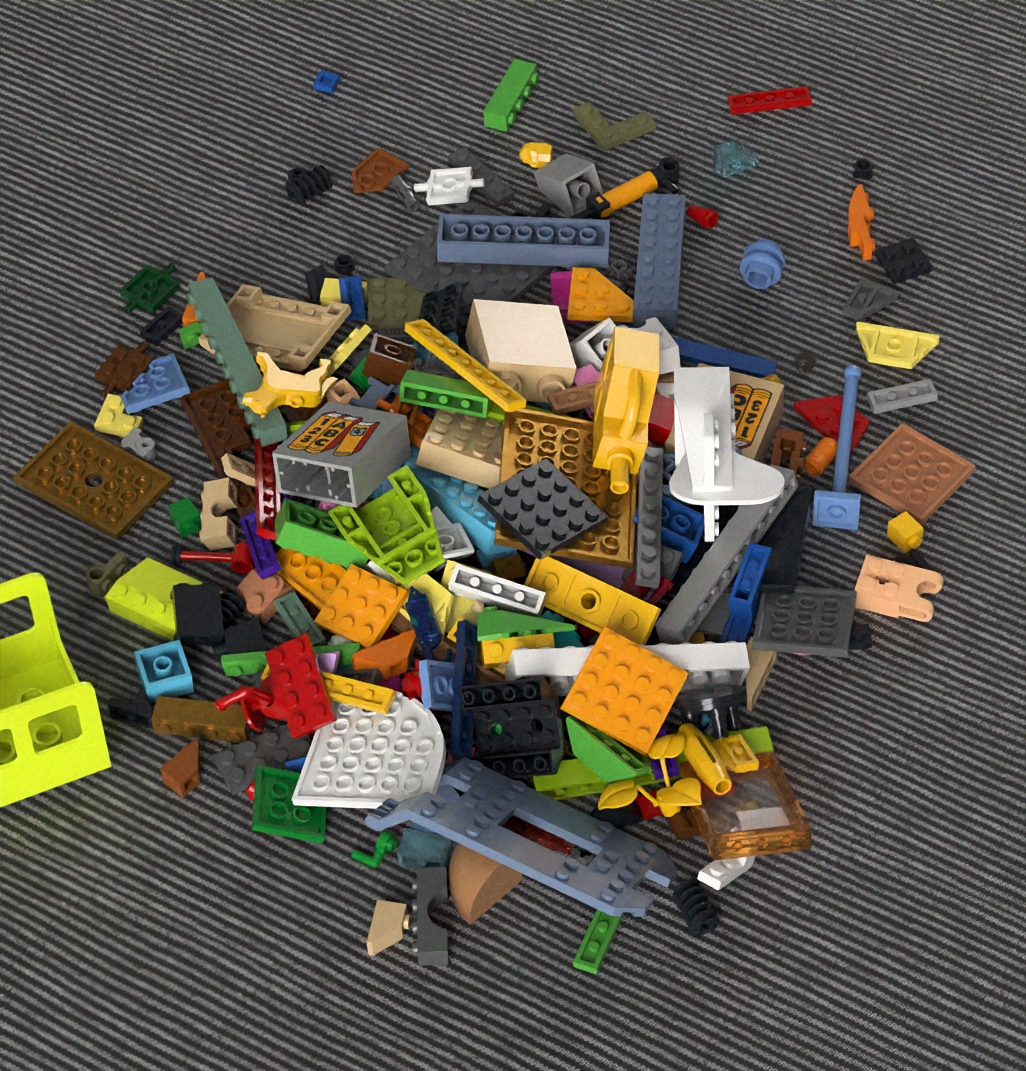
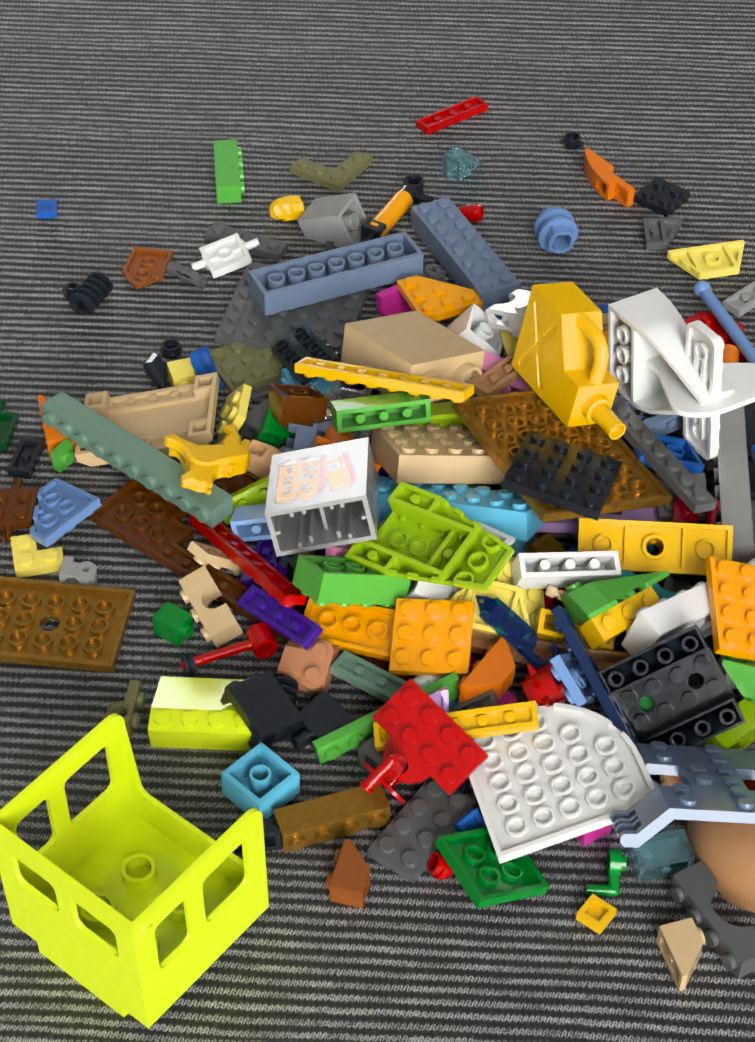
camera: 30 degrees left, 5 degrees down
none -> yellow plate [576,894,617,935]

